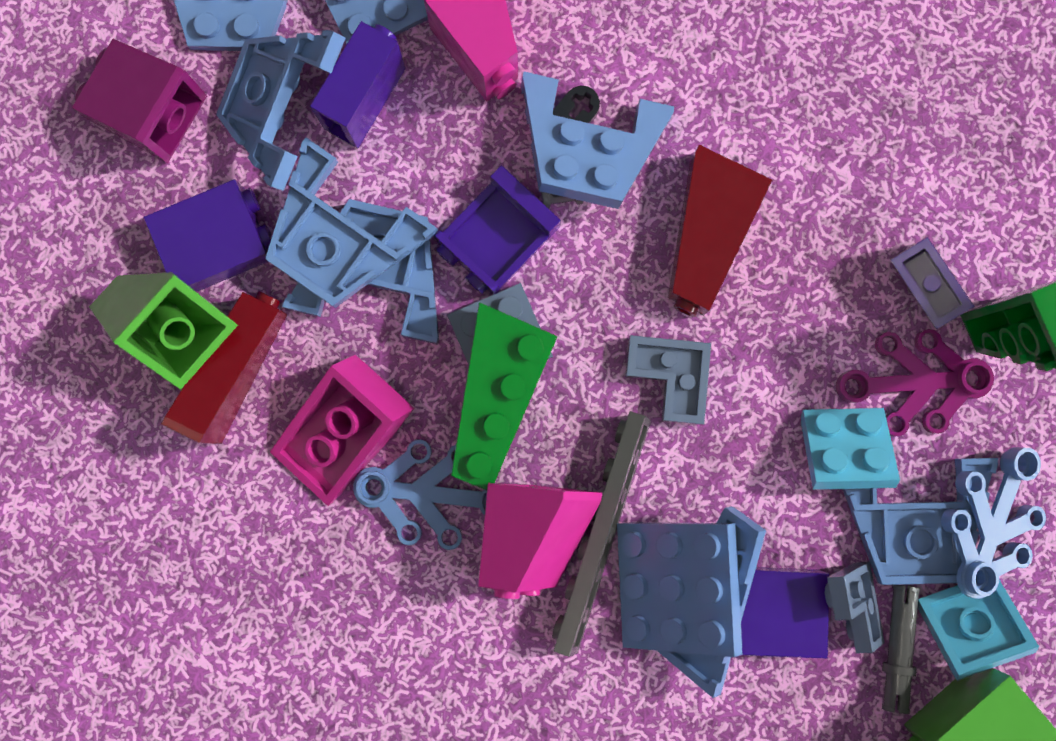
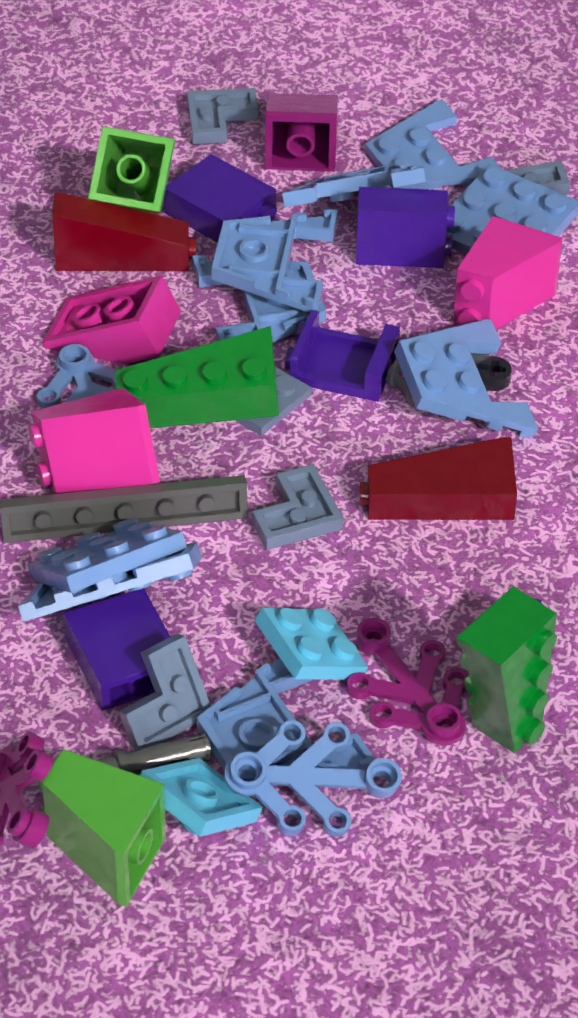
camera: 65 degrees right, 40 degrees down
none -> sand blue plate [187,88,259,144]

